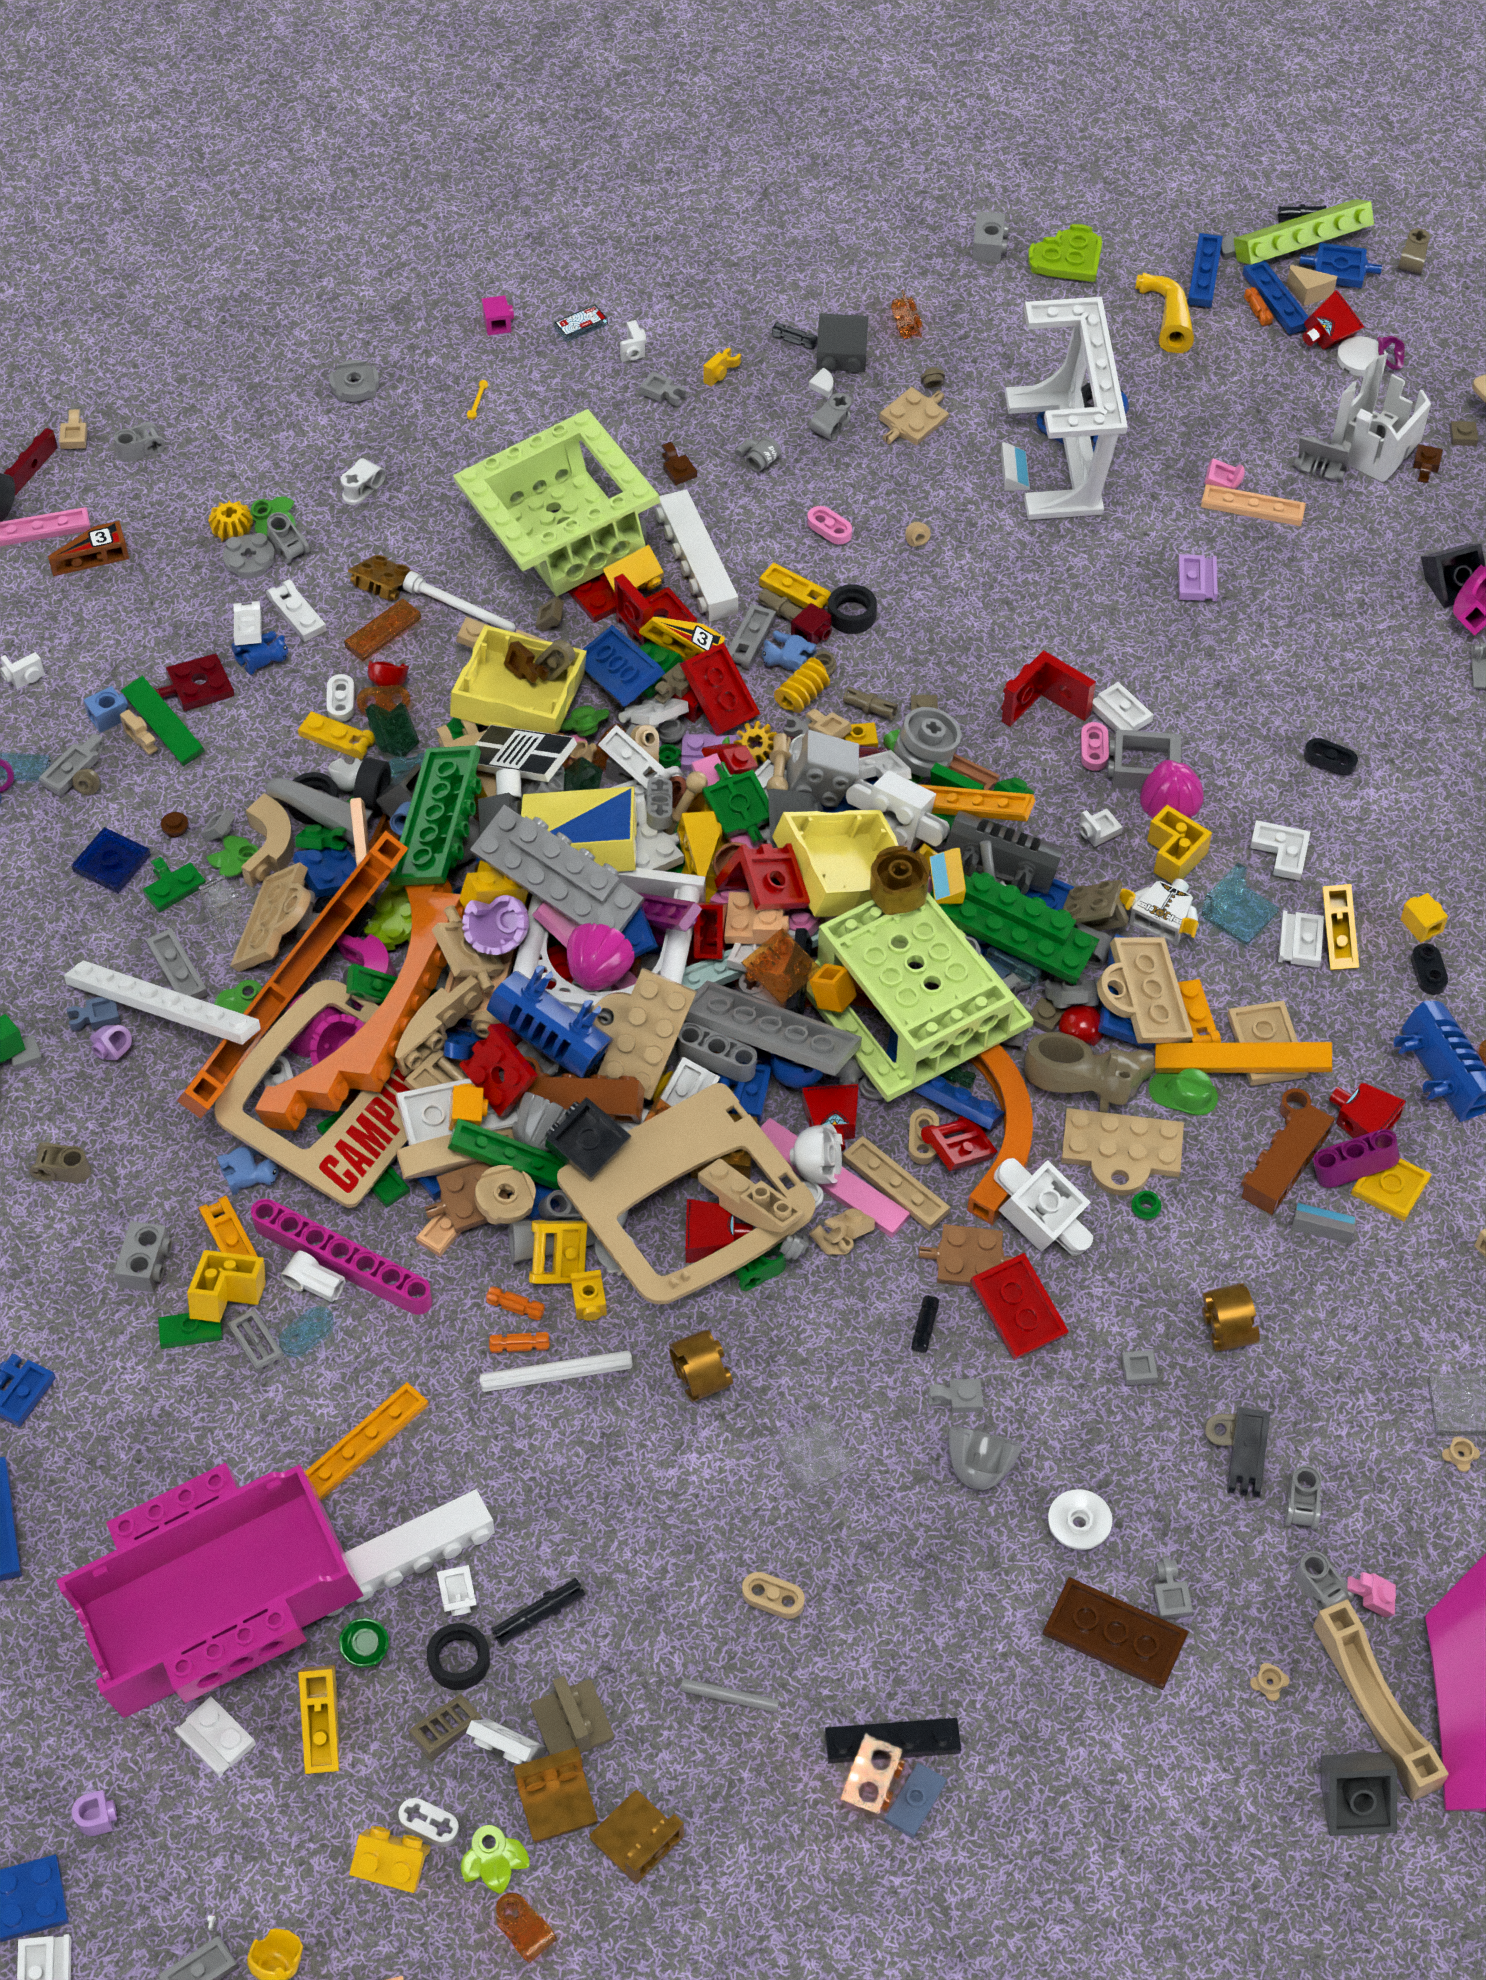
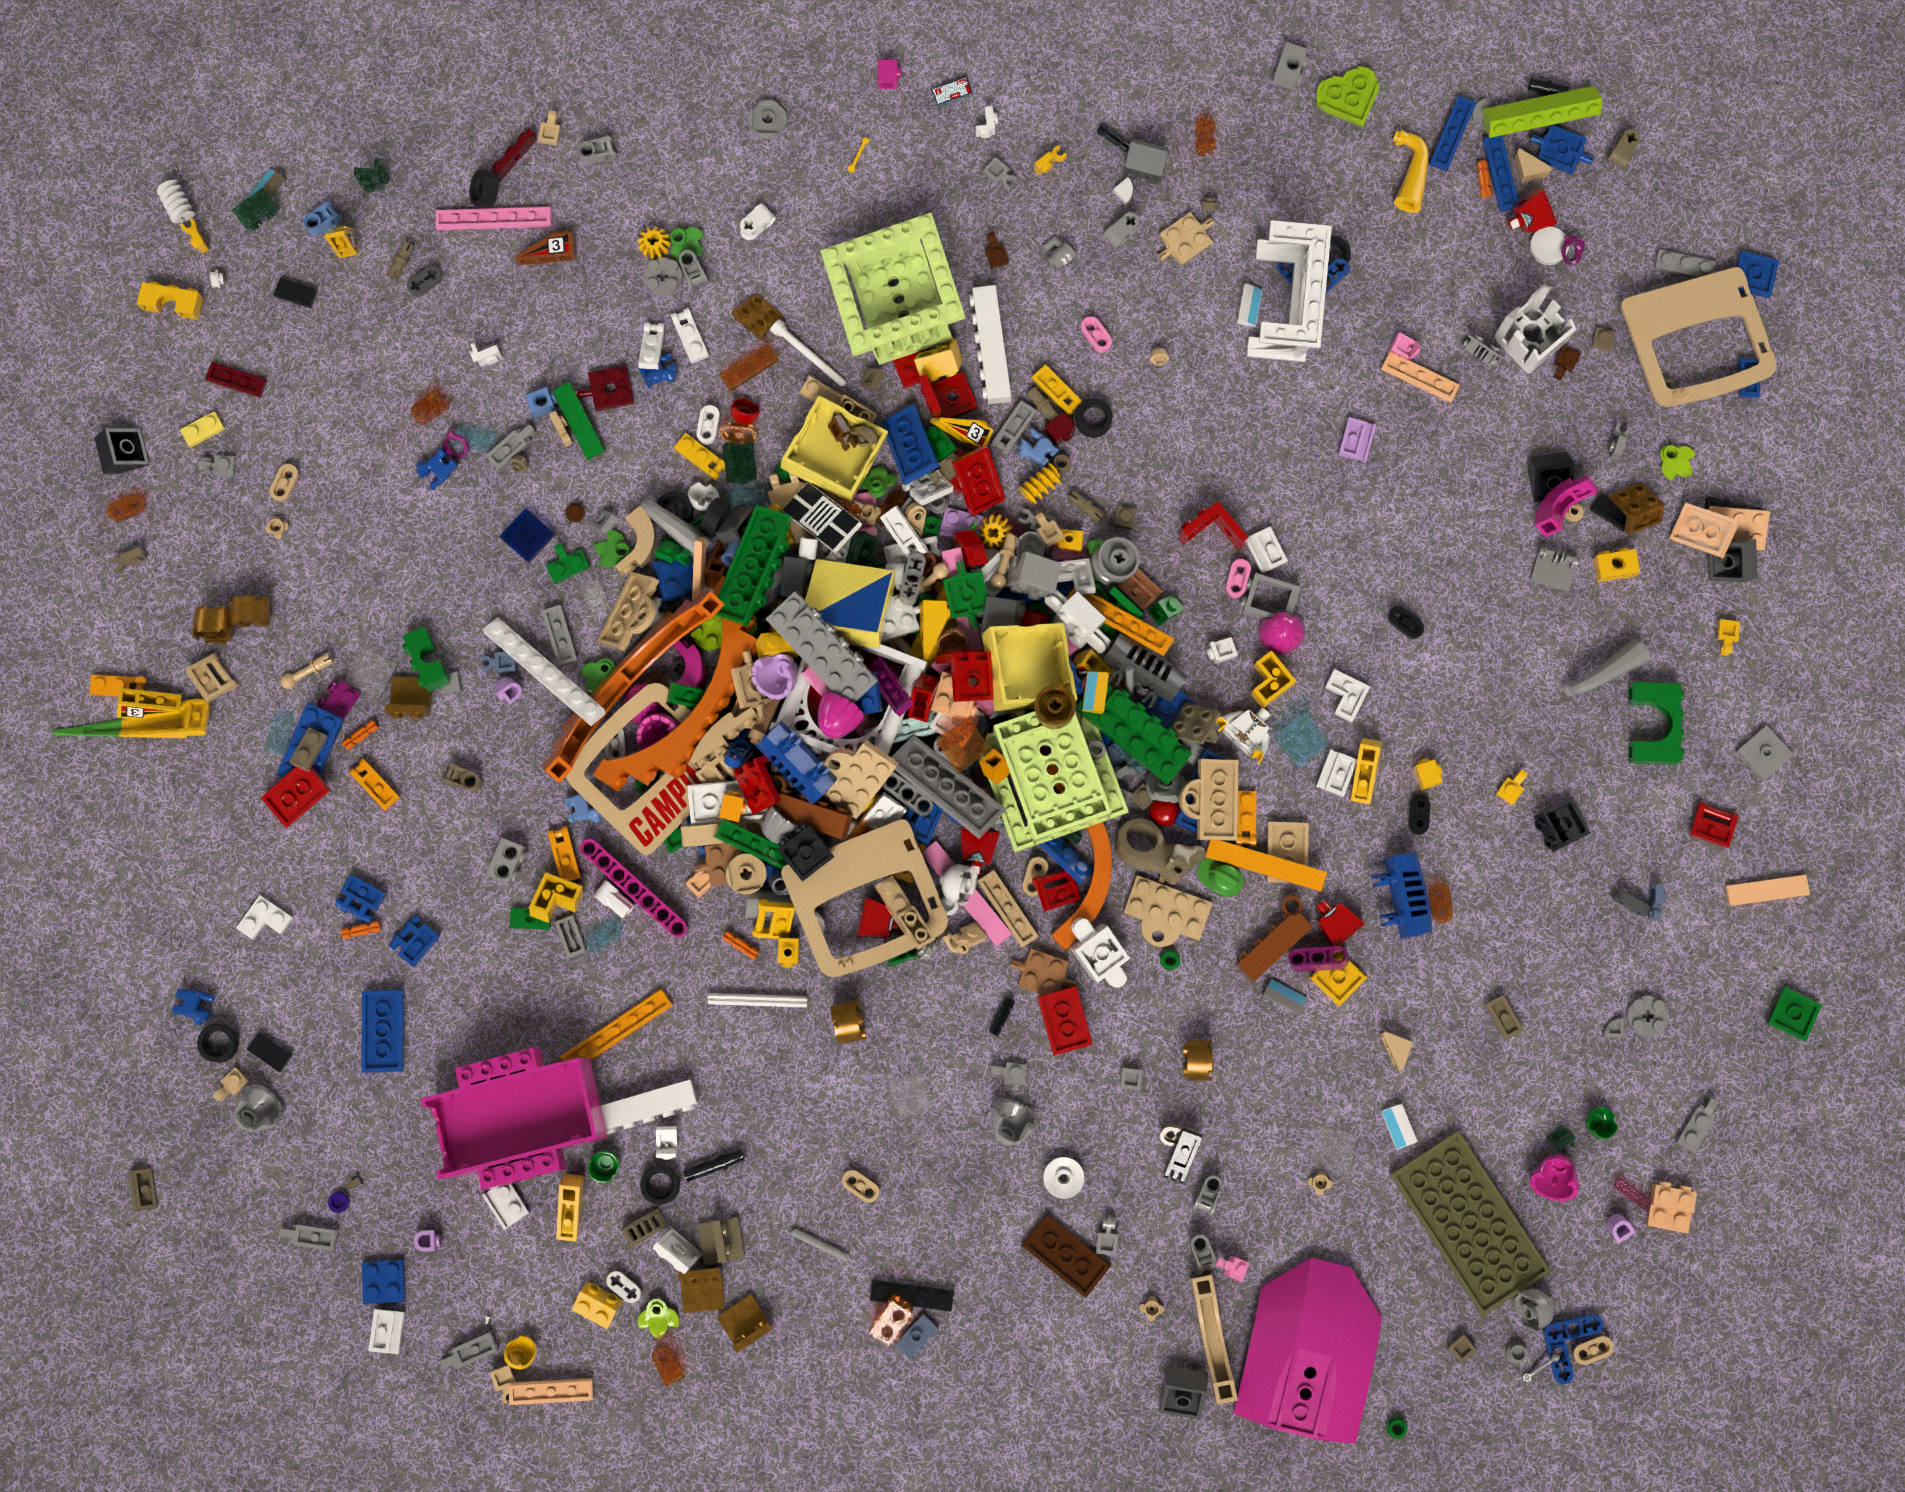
camera: 15 degrees right, 25 degrees up
orange axle [489,1332,550,1353] -> none

